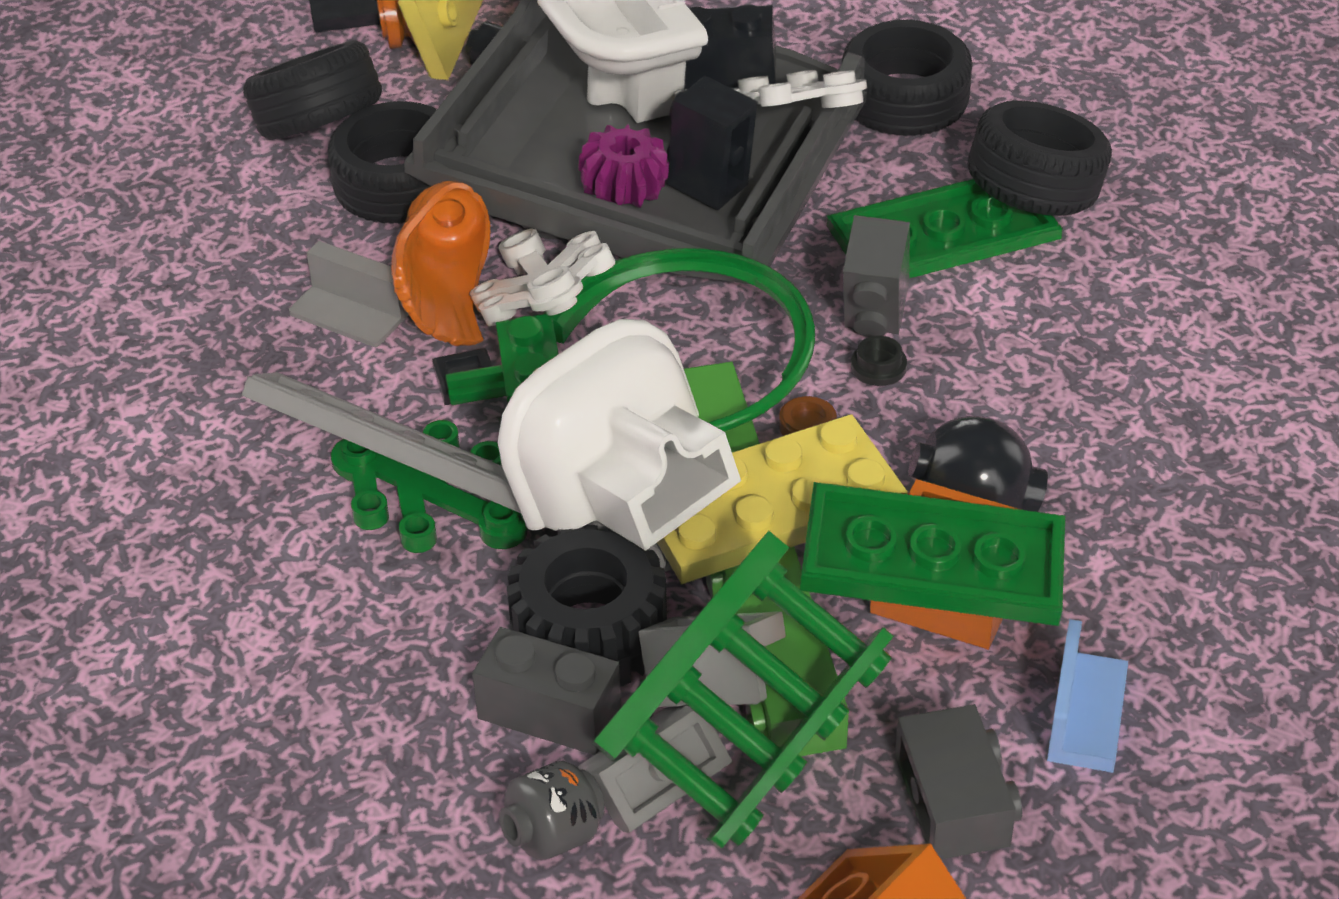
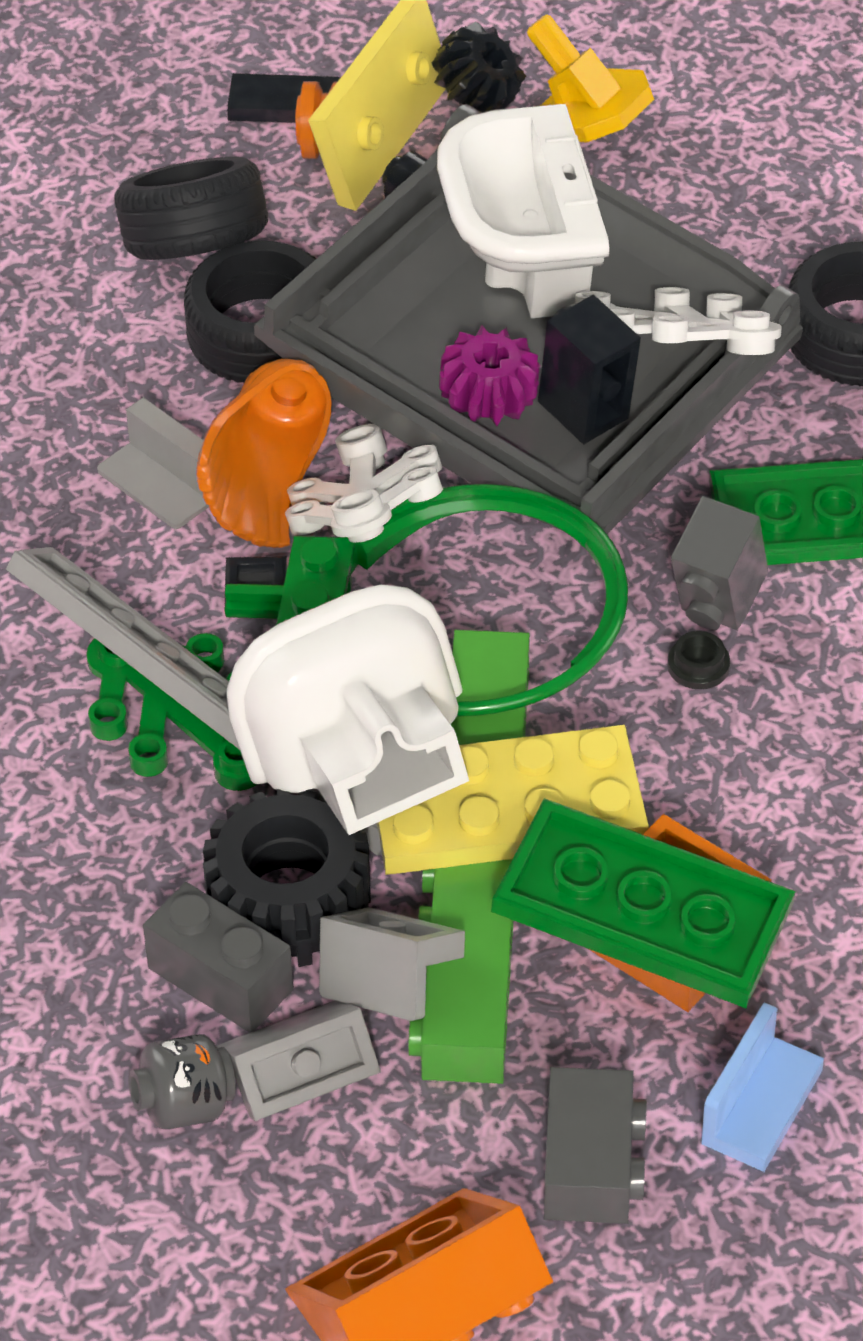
camera: 15 degrees right, 5 degrees up
green fence [592,531,894,849] -> none
black brick [684,4,776,89] -> none
dark orange tile [779,396,837,436] -> none
black brick [909,415,1048,512] -> none

